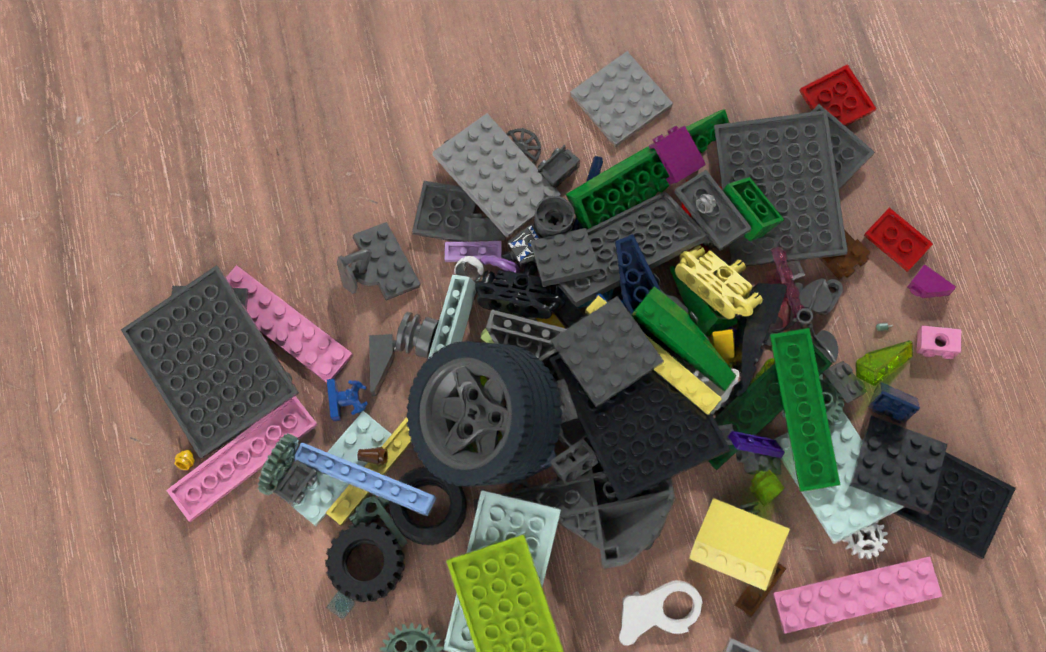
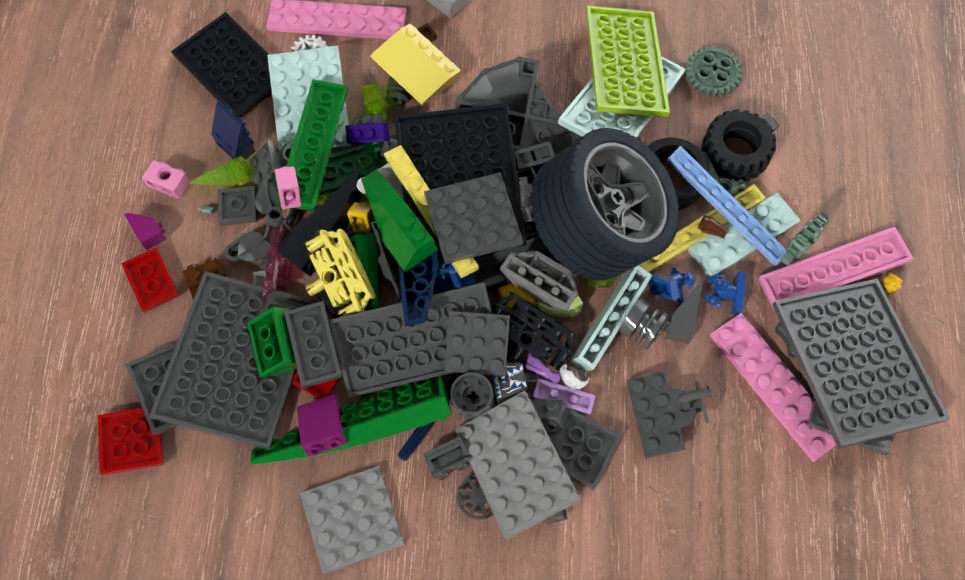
camera: 165 degrees left, 5 degrees down
dark grey bracket [274,460,317,507] -> none
white animal [619,580,703,645] -> none
light grey plate [696,194,716,213] -> none
black plate [849,416,948,515] -> none
none -> dark grey plate [218,186,257,226]
none -> bright pink brick [274,166,301,209]
none -> blue piece [648,267,695,303]

